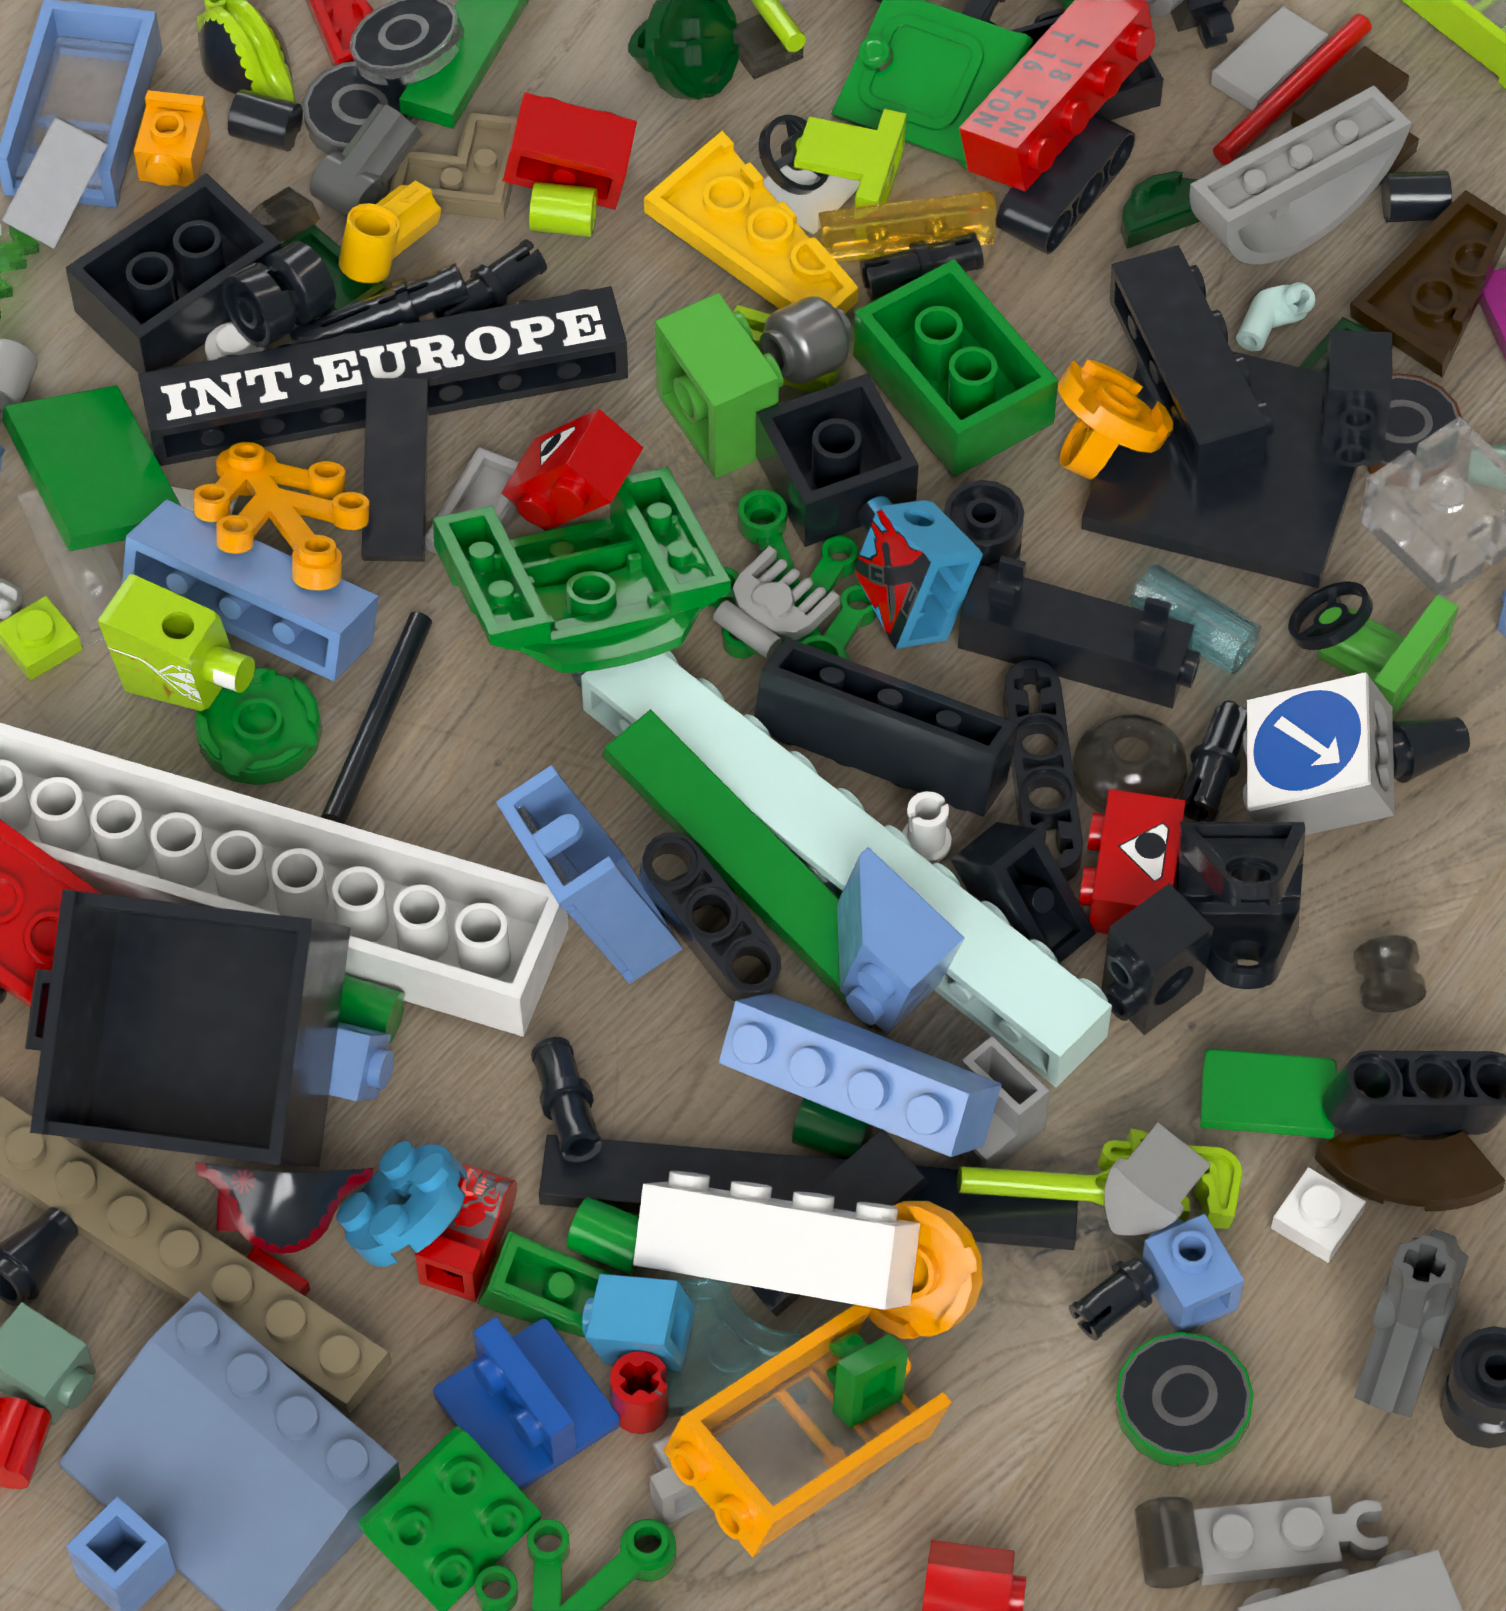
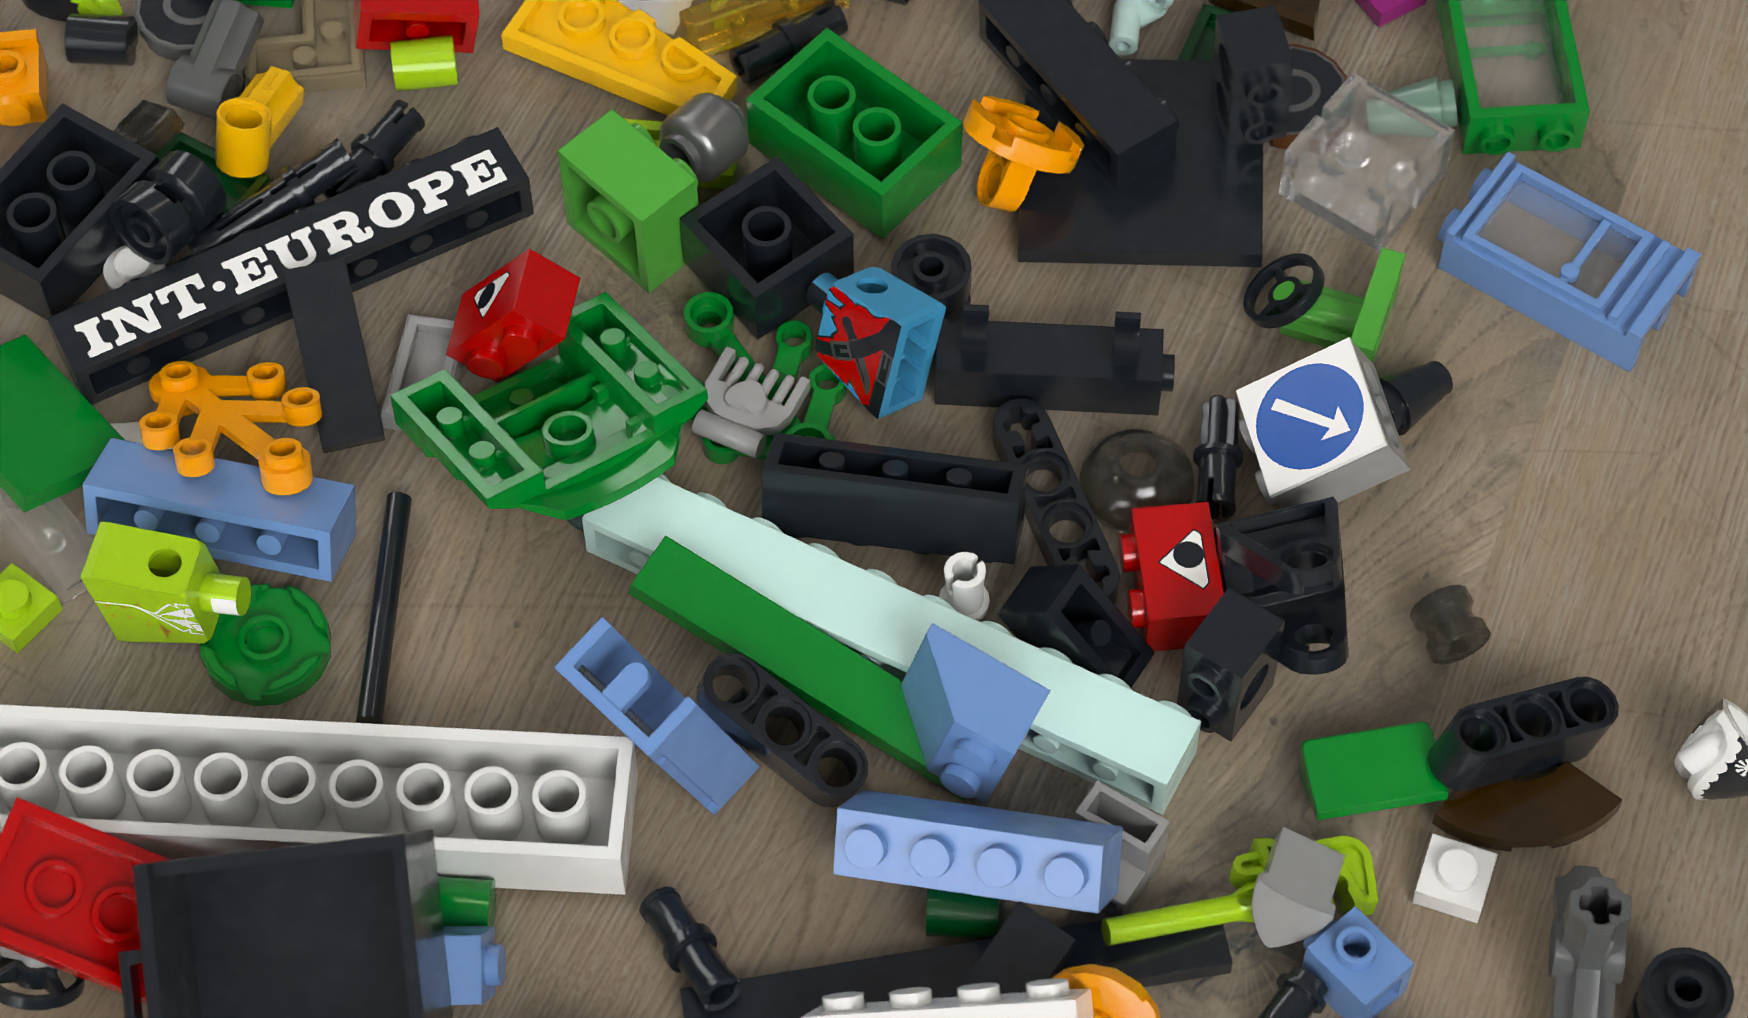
camera: 15 degrees left, 0 degrees up
clear light blue axle [1129,564,1262,674] -> none

